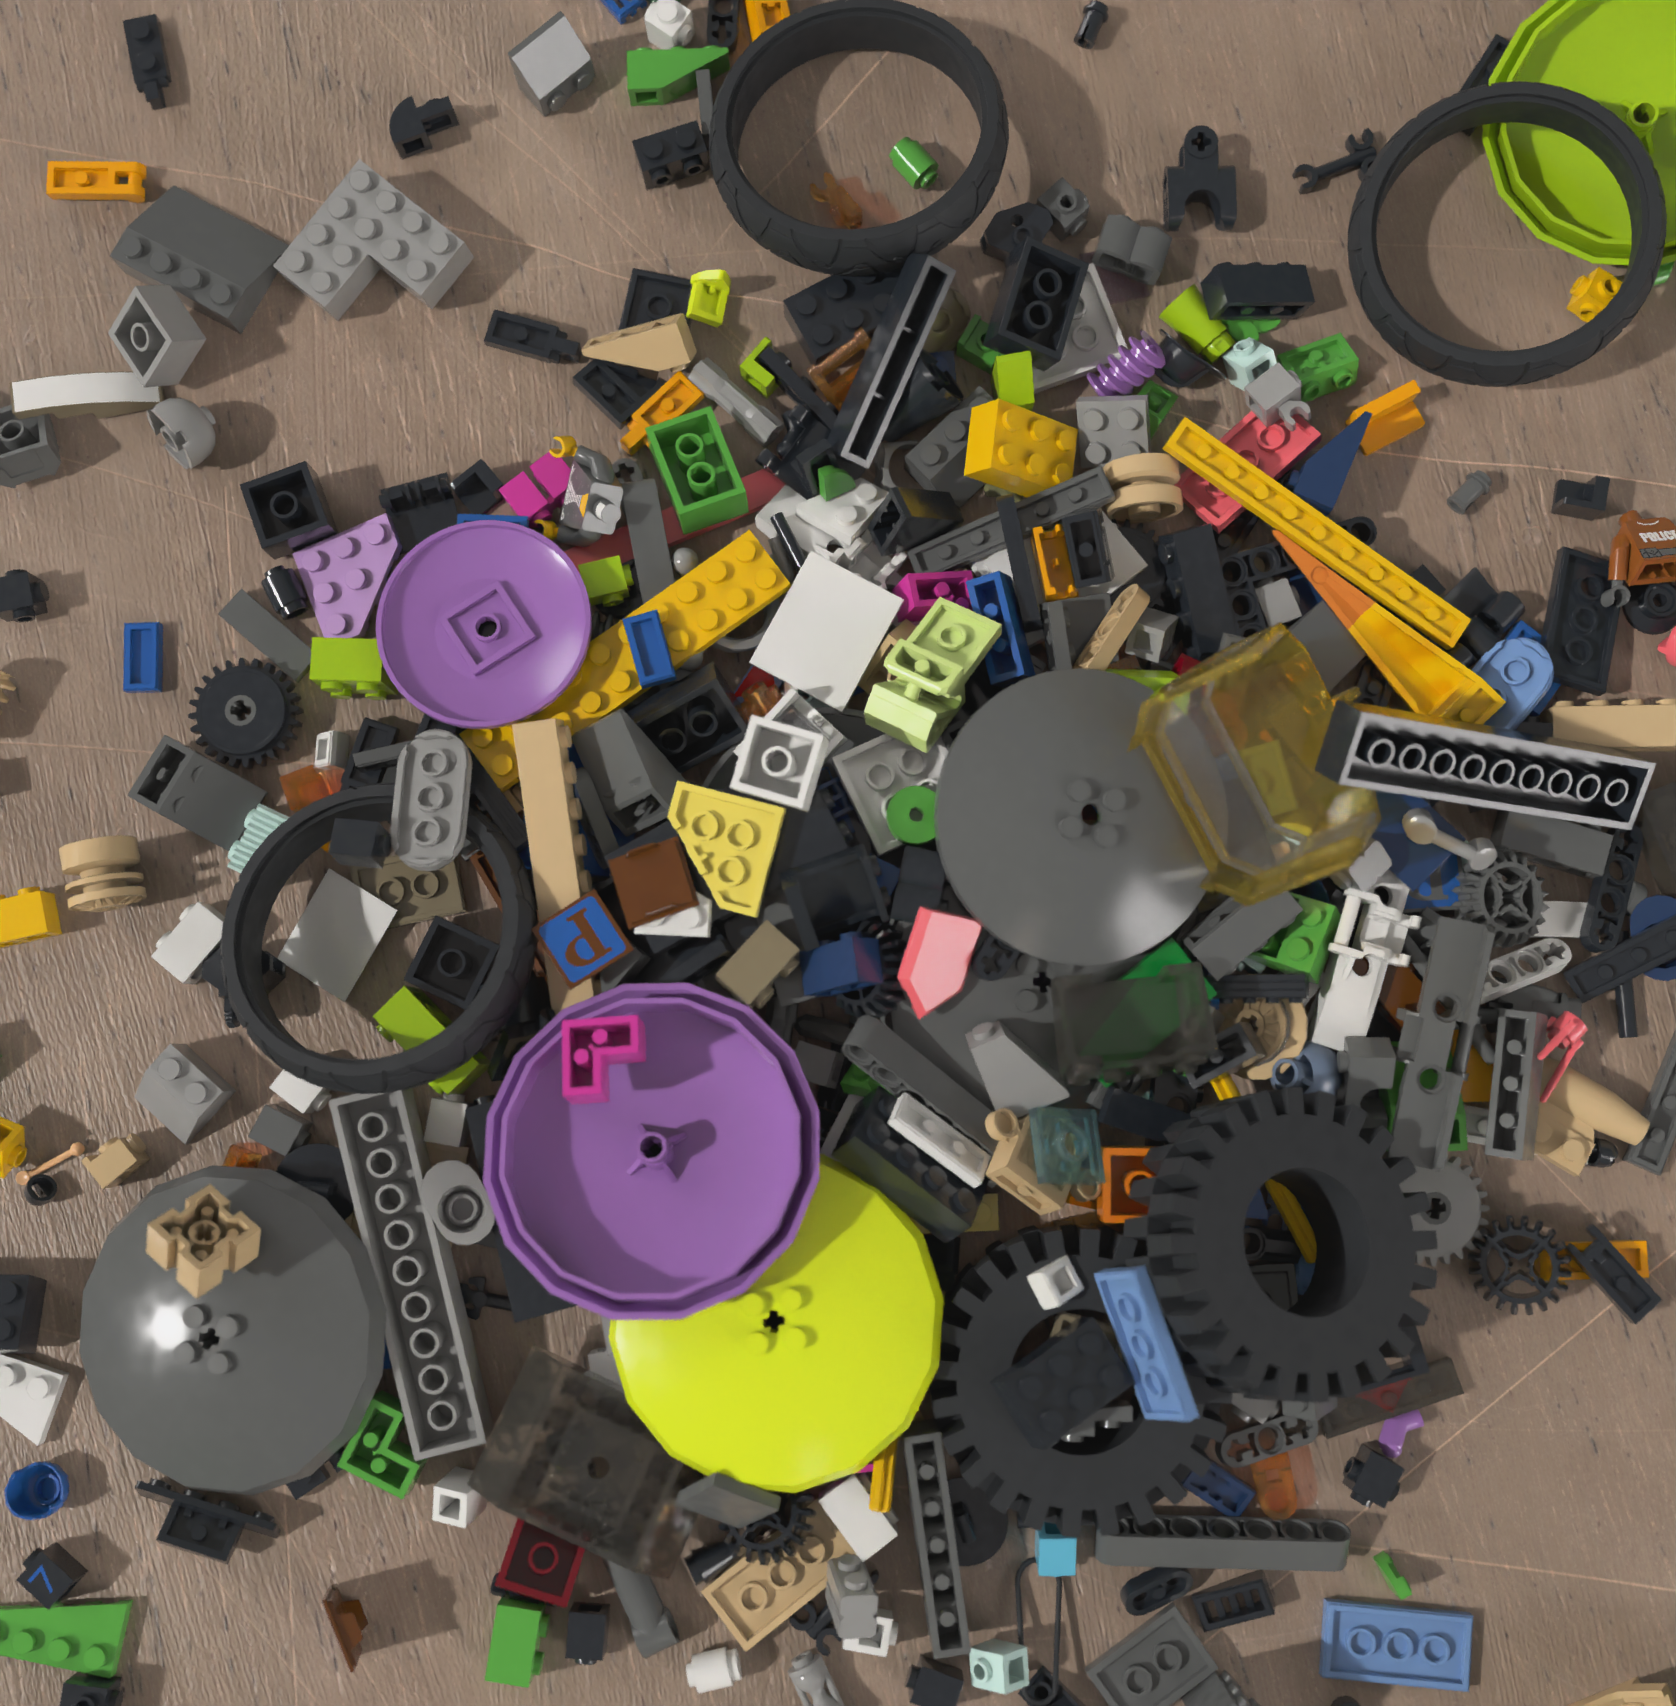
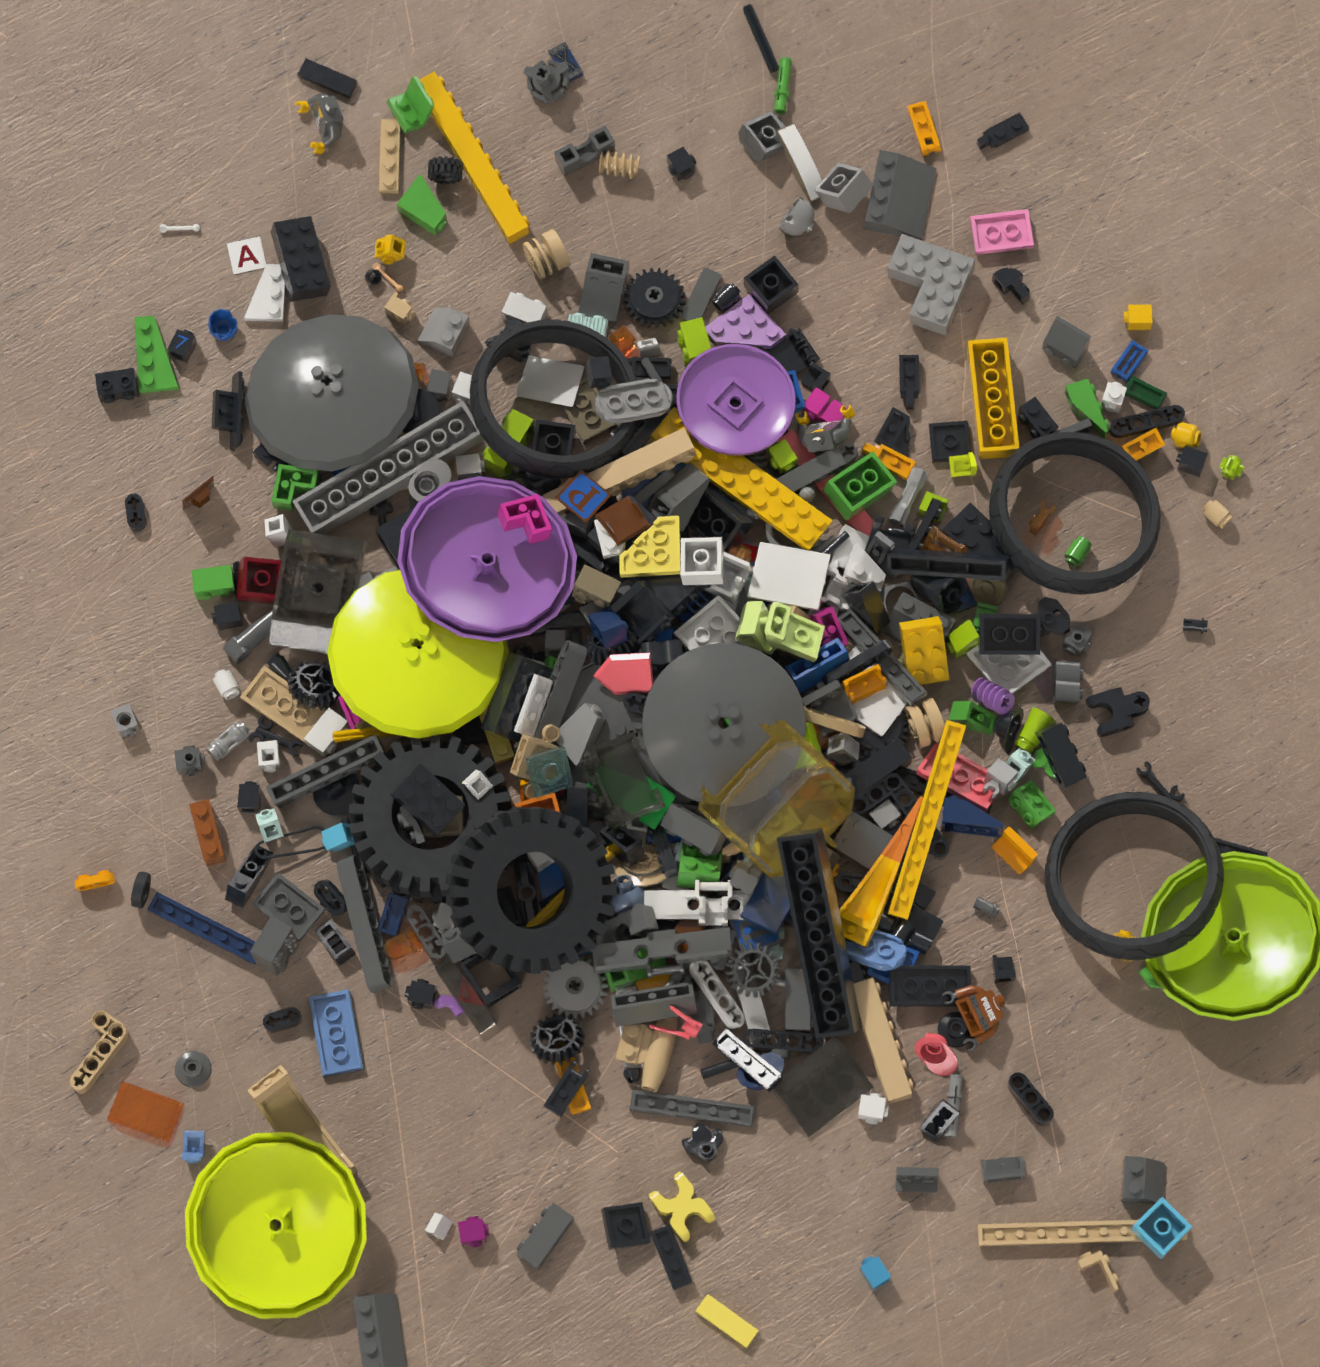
camera: 75 degrees right, 10 degrees down
blue tile [123,622,163,693] -> none
tan brick [146,1184,261,1299] -> none
tan slope [581,313,697,372] -> none
blue tile [622,609,677,689] -> none
dark grey tile [676,1472,781,1529] -> none
bright green tile [818,465,856,501] -> none
light grey brick [825,1554,878,1639] -> none
bright green piece [886,786,936,846] -> none
black brick [1061,506,1115,588] -> none
light grey plate [1076,395,1152,468] -> none
medium blue tile [1094,1266,1199,1422] -> none
bright green tile [1373,1551,1412,1600] -> none
light grey bar [1402,808,1497,870] -> none
none -> yellow brick [967,337,1019,460]
none -> bright pink plate [970,209,1034,255]

